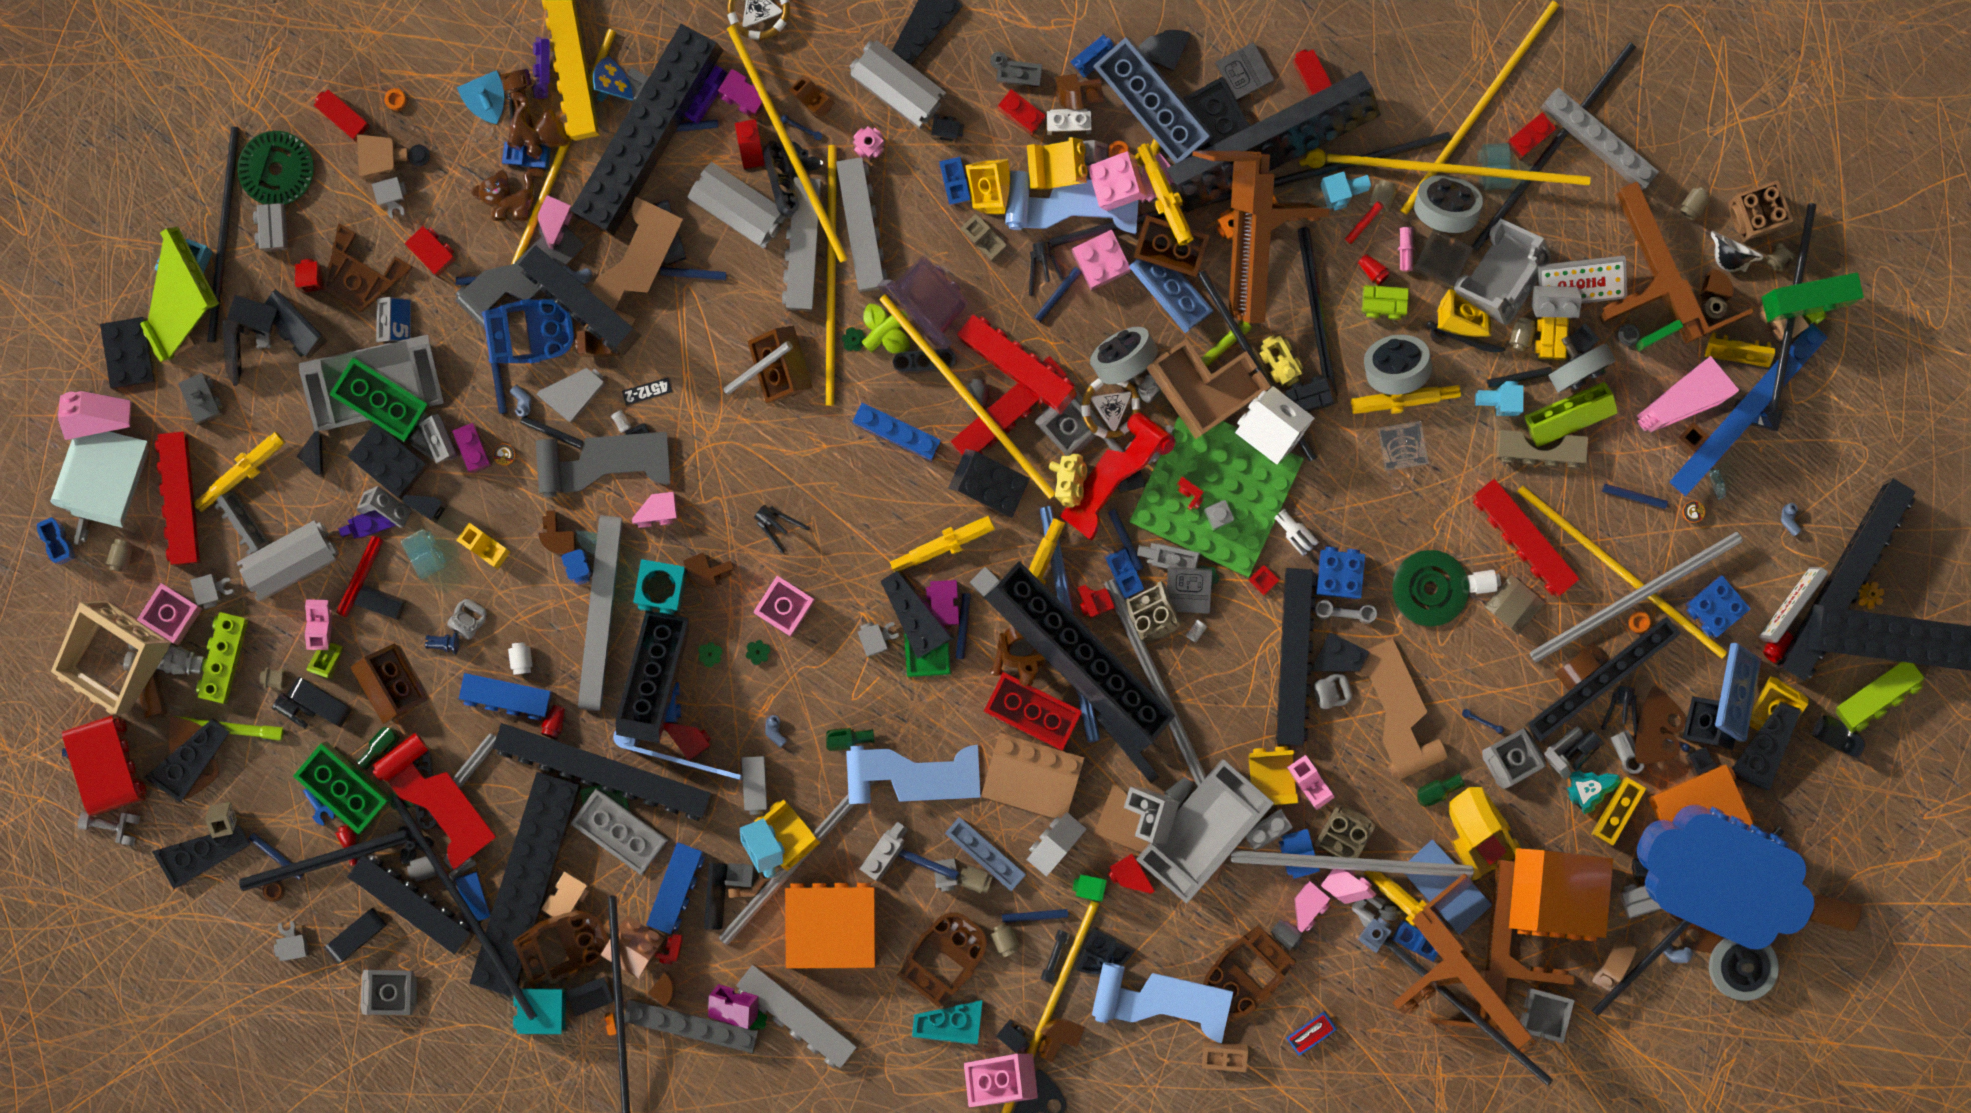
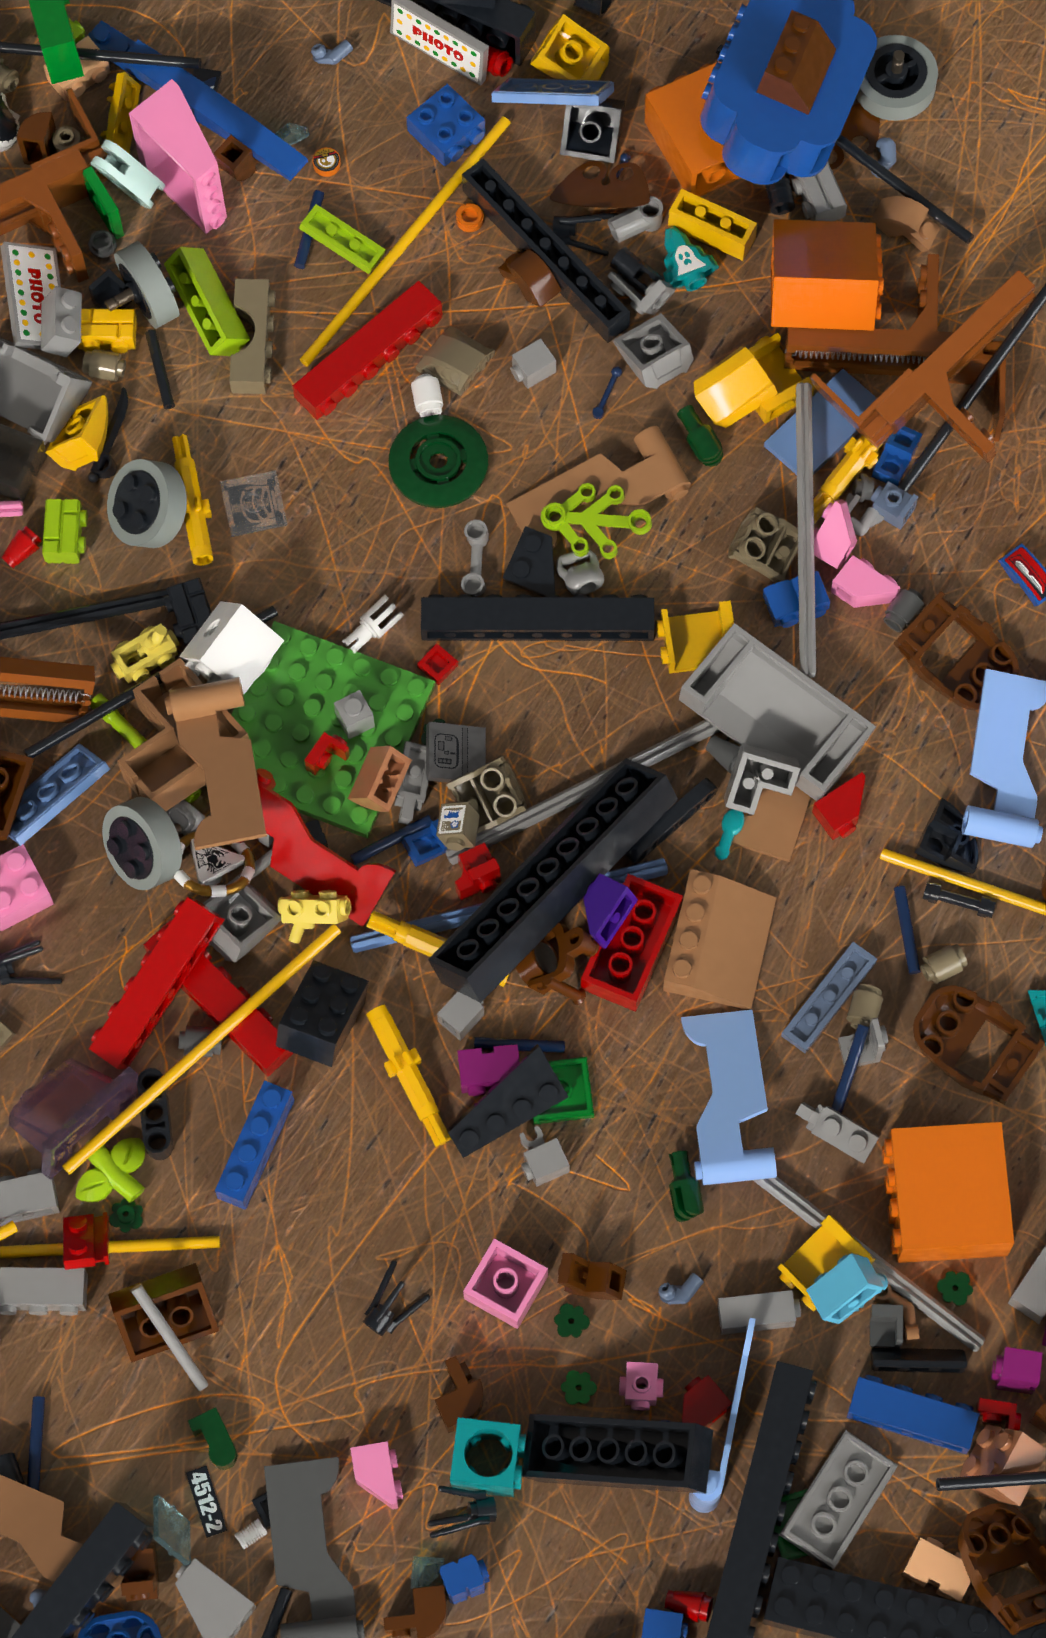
camera: 95 degrees left, 15 degrees down
light grey beam [578,515,623,711] -> none
light grey brick [1026,812,1086,877] -> none
dark blue piece [1034,267,1082,323] -> none
green slope [1072,875,1107,902] -> none
white piece [1186,620,1207,643] -> none
light grey brick [1245,809,1293,852] -> none
bright pink brick [1287,755,1335,810] -> none
blue brick [1316,547,1365,599] -> none
medium azure brick [1475,381,1523,416] -> none
red tile [1476,835,1507,866] -> none
light grey piece [1520,988,1574,1043] -> none
light grey axle [1530,532,1743,662] -> none
black panel [1685,747,1718,776] -> none
black wing [1732,701,1801,791] -> none
none -> red plate [63,1212,110,1270]
none -> light aqua piece [90,139,166,209]
none -> clear light blue piece [153,1494,191,1566]
none -> medium nougat door [165,677,267,850]
none -> dark green leg [188,1407,238,1470]
none -> lime plate [299,204,386,274]
none -> nougat brick [348,746,412,812]
none -> black plant [428,1486,497,1538]
none -> dark tan brick [436,802,480,851]
none -> light grey brick [510,338,556,389]
none -> lime plant [540,483,652,559]
none -> reddish brown brick [557,1253,627,1300]
none -> dark purple slope [583,873,638,949]
none -> bright pink brick [619,1362,664,1411]
none -> teal piece [714,809,744,860]
none -> reddish brown slope [756,10,836,115]
none -> dark green plant [937,1271,973,1306]
none -> magenta brick [991,1347,1043,1395]

